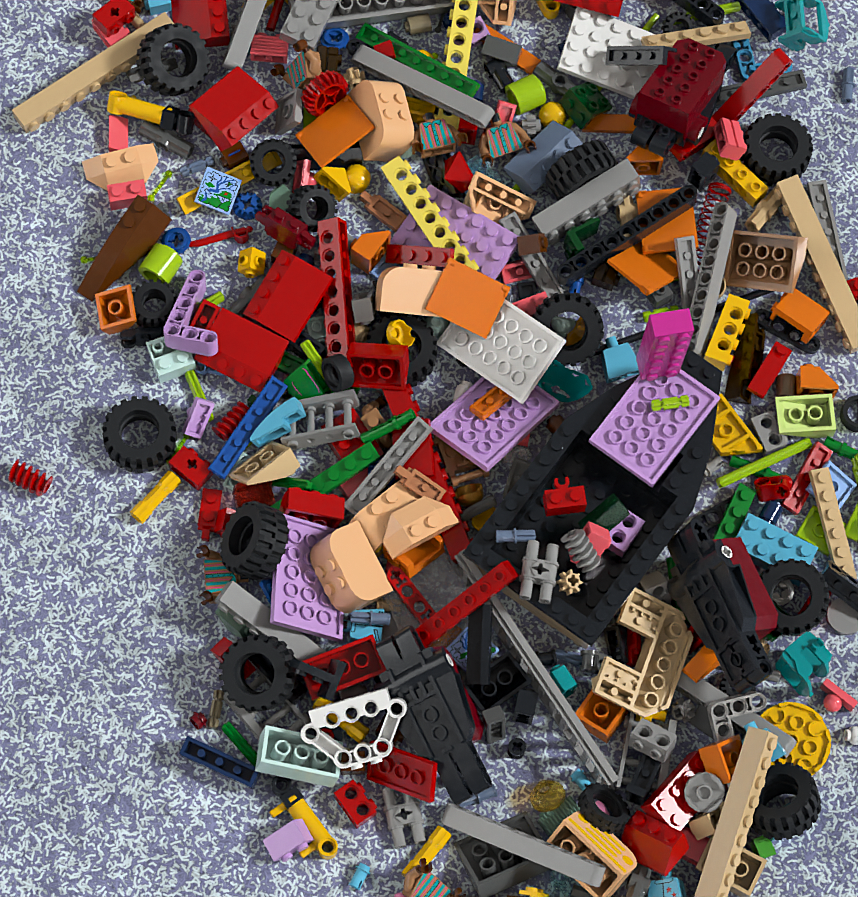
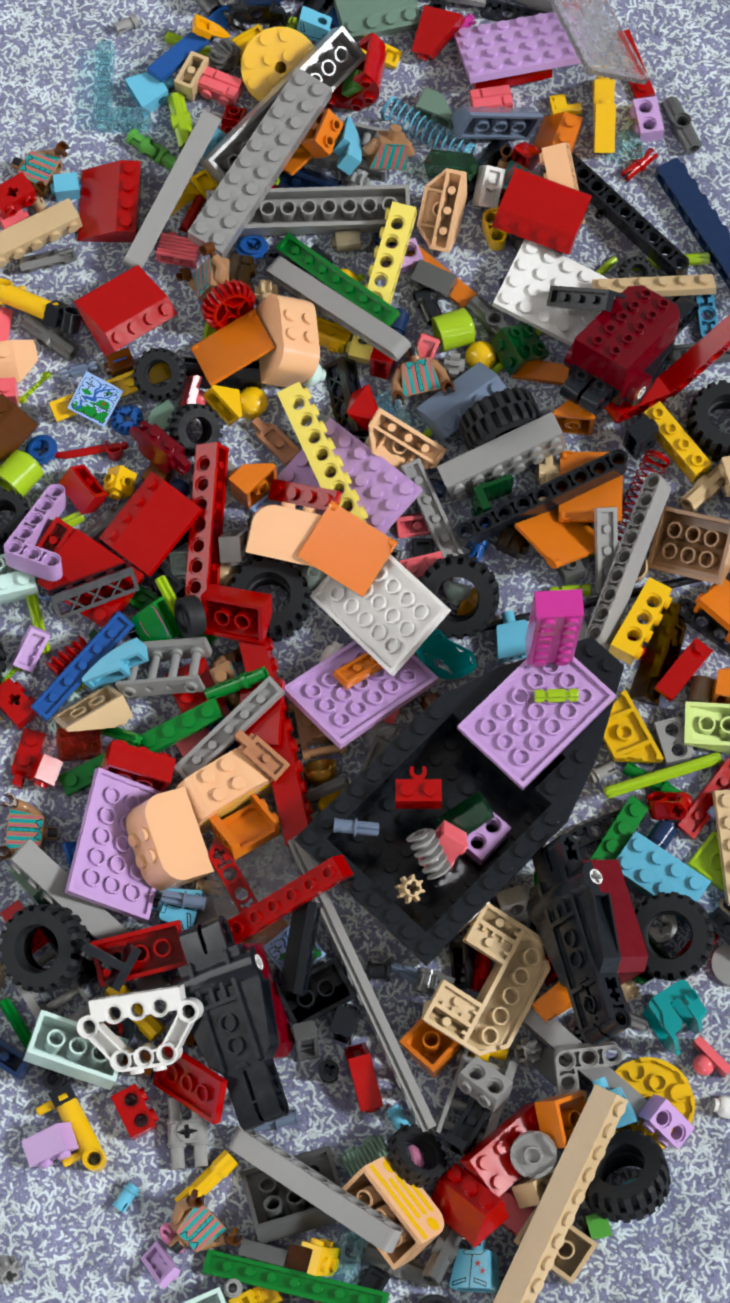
camera: 15 degrees right, 0 degrees up
black tyre [136,23,211,96] -> none
black tyre [220,501,289,580] -> none
light grey plate [275,88,303,135] -> none
red tile [373,40,396,59] -> none
light nougat wedge [382,496,459,559] -> none
yellow hair [386,319,415,347] -> none
torso [411,112,469,159] -> none
reddish brown brick [517,233,548,256] -> none
light grey pin [519,540,559,604] -> none
clear yellow piece [530,780,566,812] -> none
teal brick [549,664,578,699] -> none
coral brick [713,118,747,161] -> none
none -> black fence [47,561,140,620]
none -> red brick [58,464,108,515]
none -> red slope [343,1042,383,1113]
none -> lavender brick [637,1094,695,1150]

